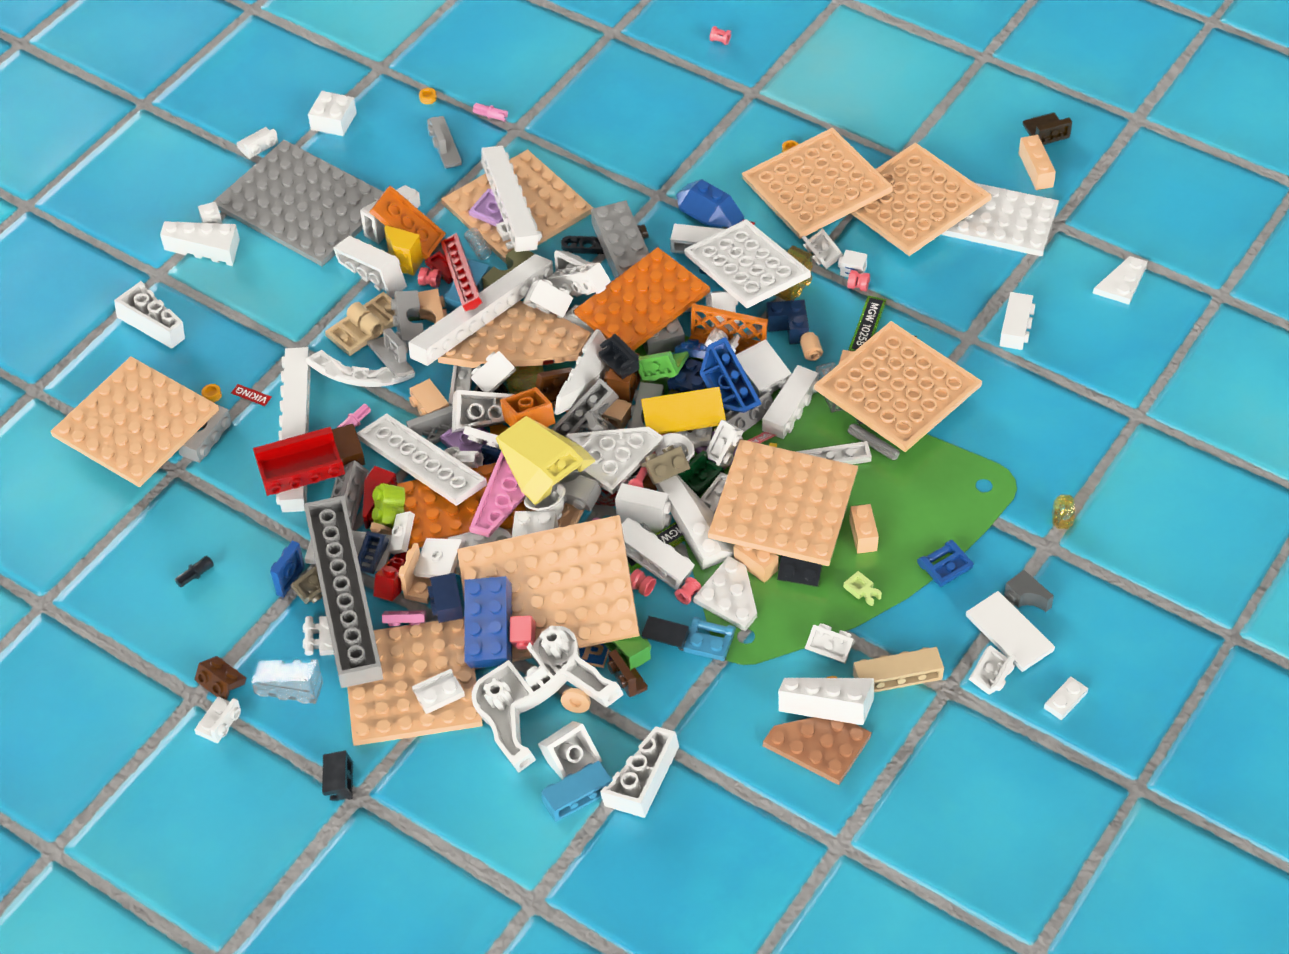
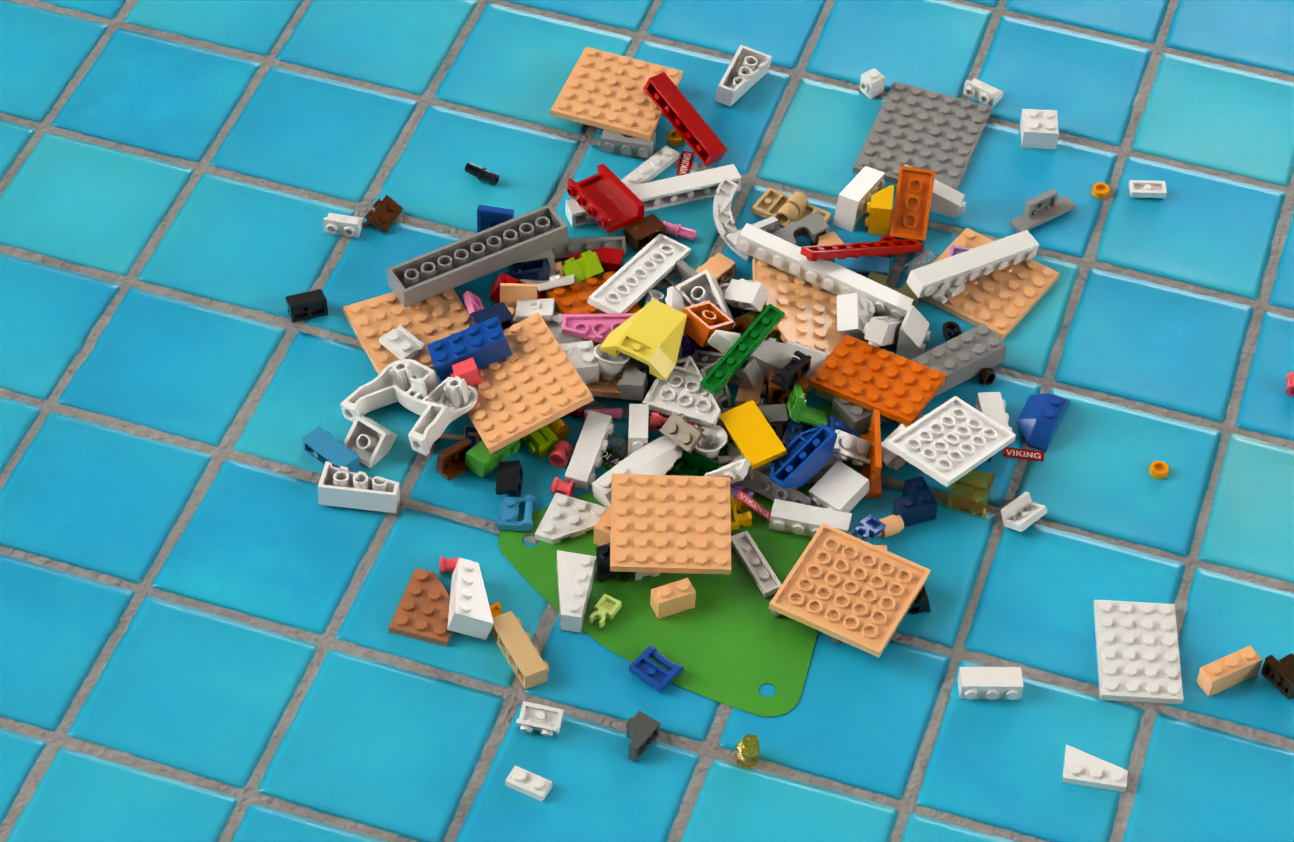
camera: 70 degrees right, 5 degrees down
white wedge [160,221,240,266] -> none
clear wedge [251,659,323,704] -> none
coral wheel [418,267,441,288] -> none
bright pink axle [473,103,508,122] -> none
light nougat plate [742,128,893,239] -> none
white bracket [805,623,855,664] -> none
white brick [838,250,867,277] -> none
coral wheel [847,270,870,292] -> none
tile [848,296,886,351] -> none
light nougat plate [851,142,991,256] -> none
white tile [966,591,1055,672] -> none
none -> coral bush [439,556,461,574]
none -> white wedge [557,550,596,633]
none -> white plate [621,145,680,187]
none -> red brick [643,72,727,166]
none -> green tile [700,304,785,396]
none -> blue plate [852,514,886,541]
none -> white plate [1129,180,1167,198]

